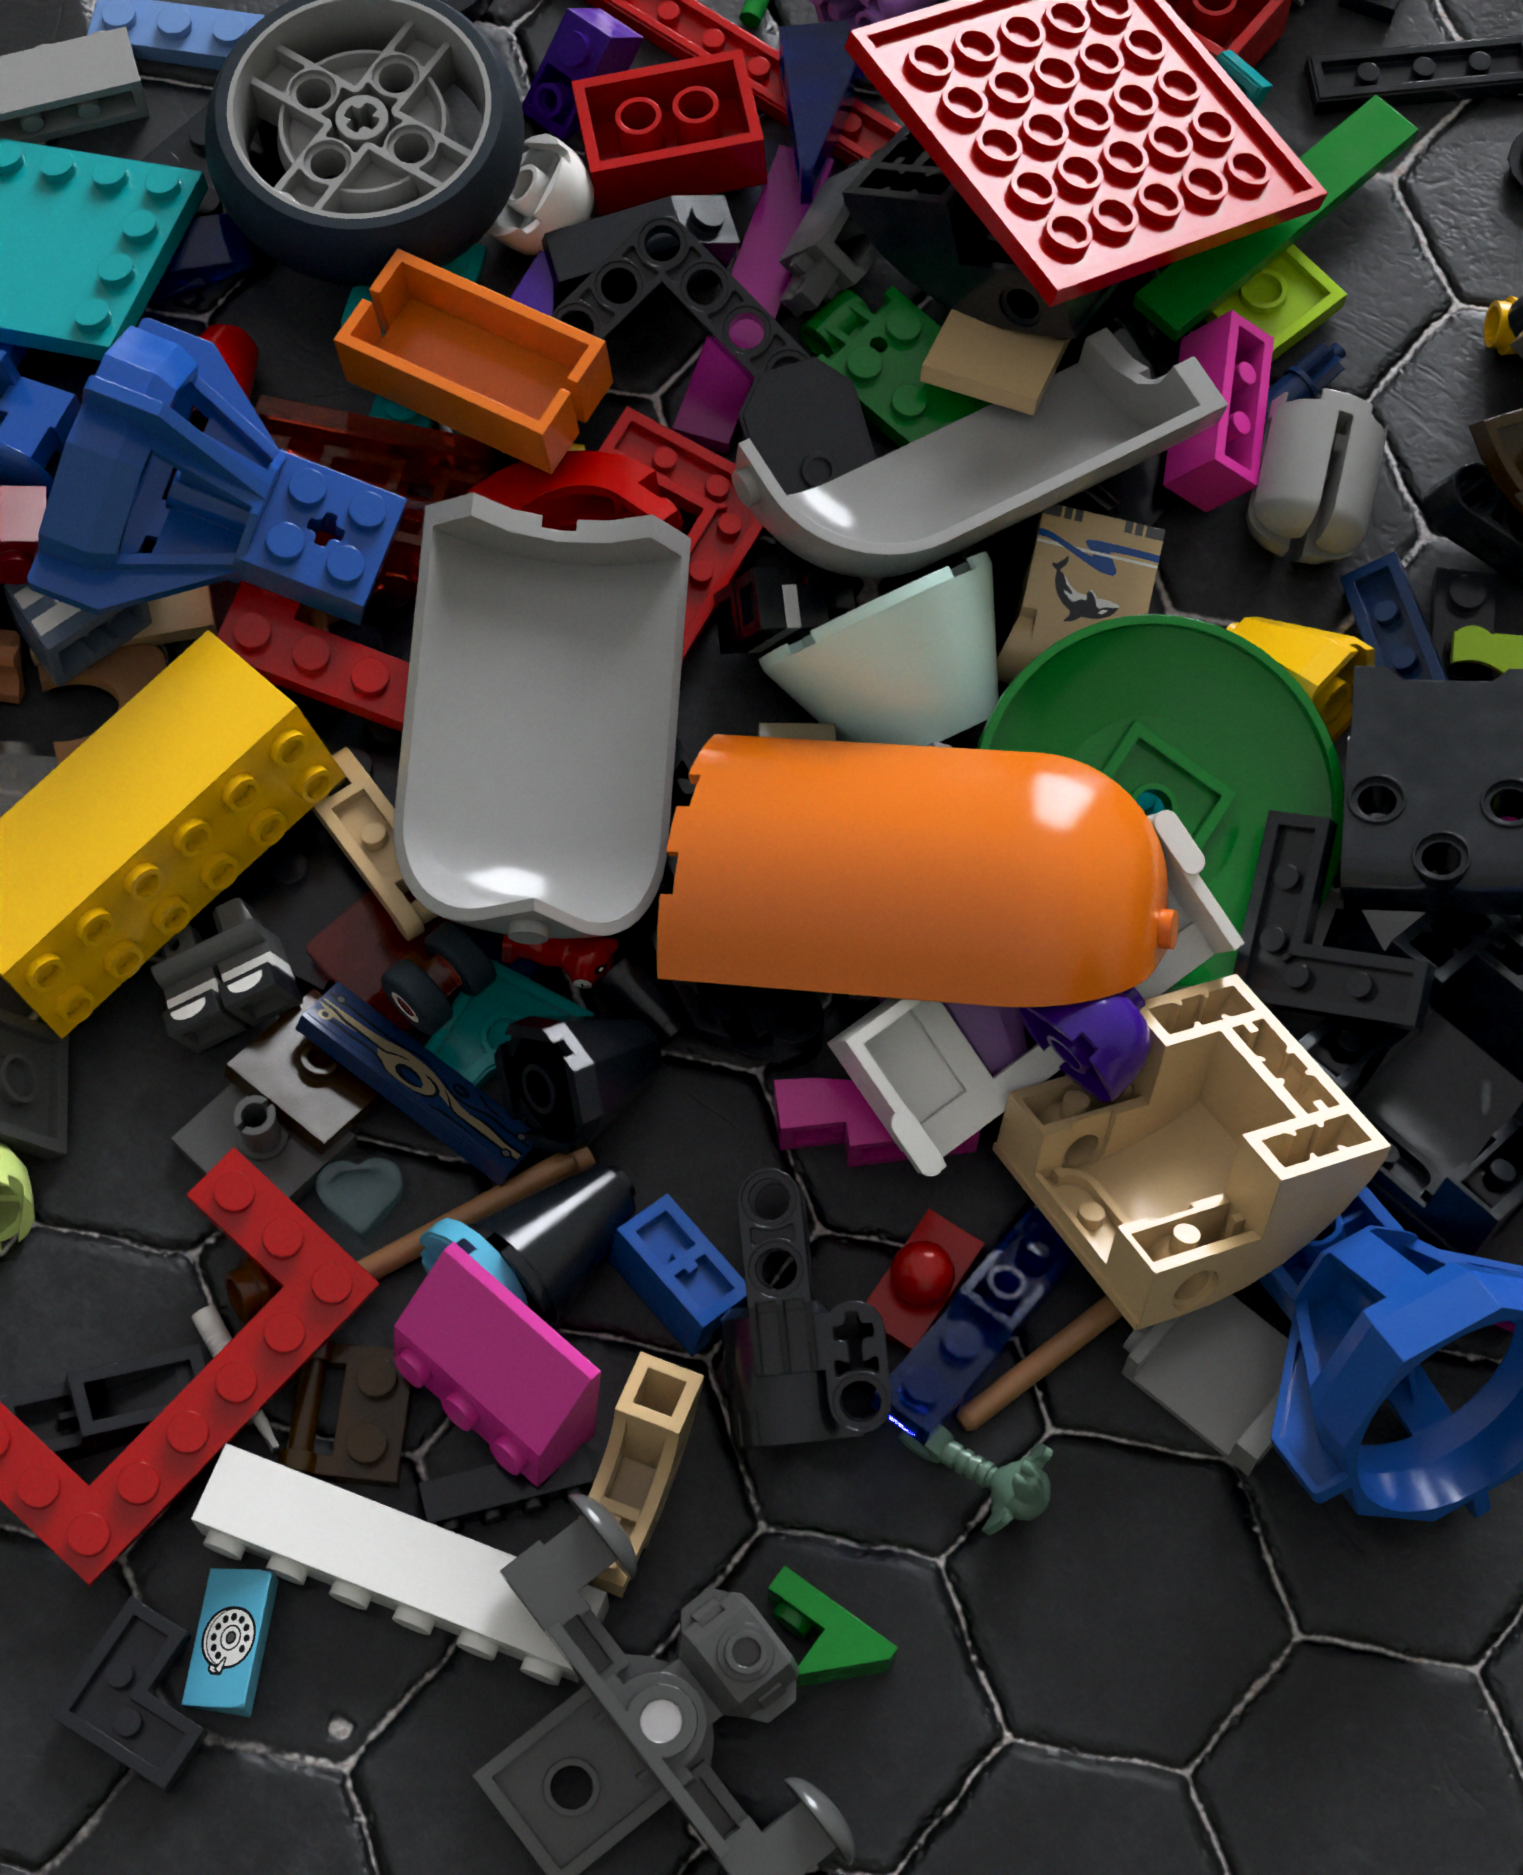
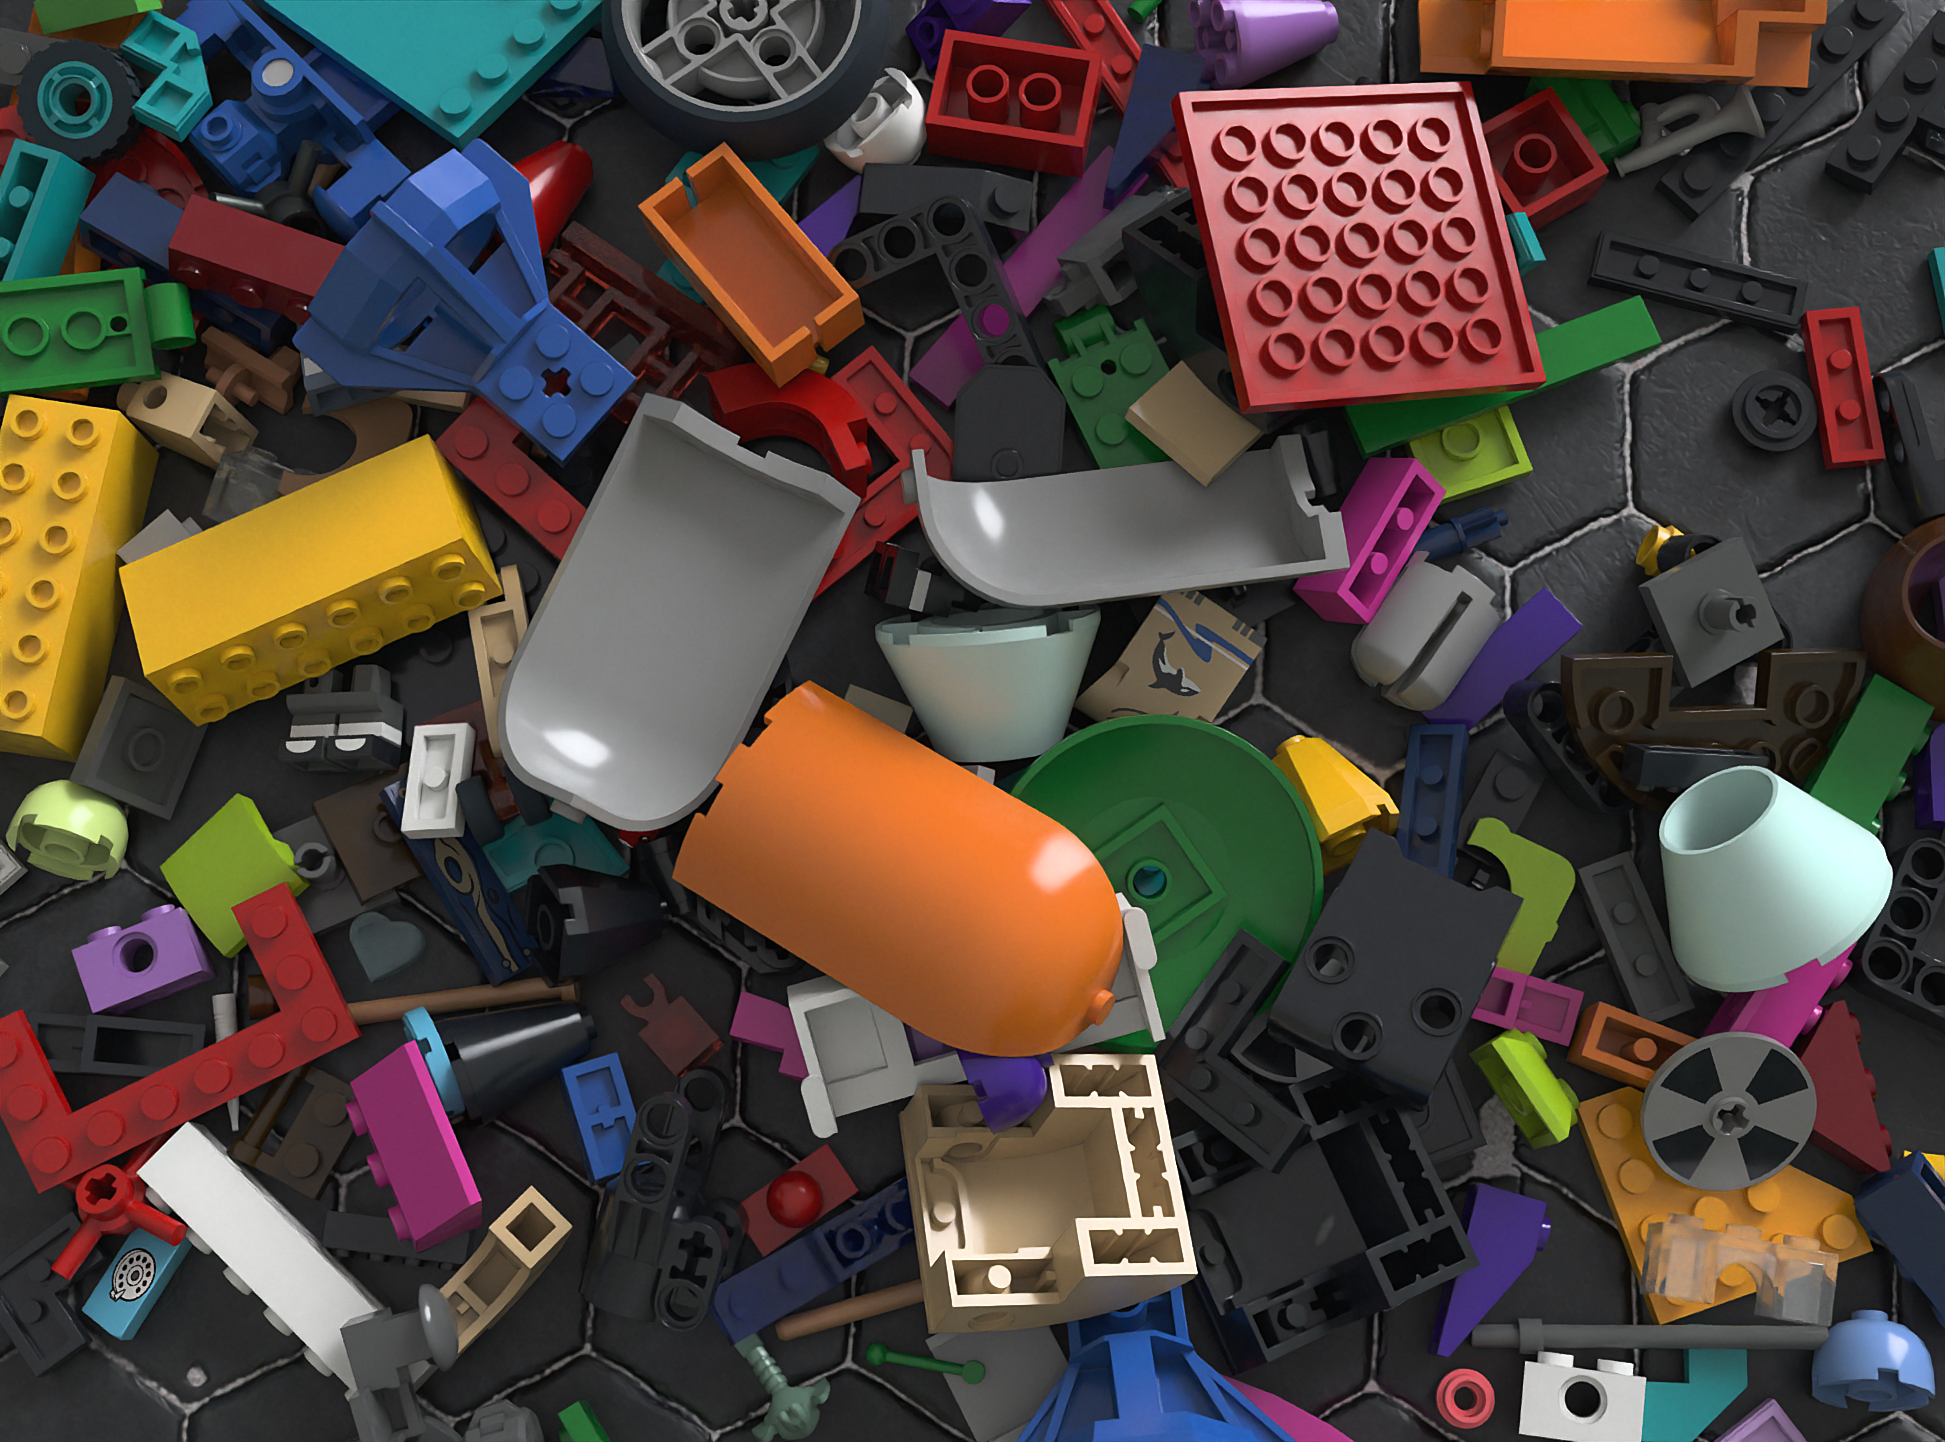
camera: 20 degrees right, 10 degrees up
none -> red bar [50,1129,187,1281]
none -> medium lavender brick [71,905,217,1017]
none -> lime slope [160,793,310,958]
none -> white plate [401,723,476,839]
none -> clear red brick [619,973,725,1079]
none -> green hinge [866,1342,986,1384]
none -> dark purple slope [1415,587,1583,731]

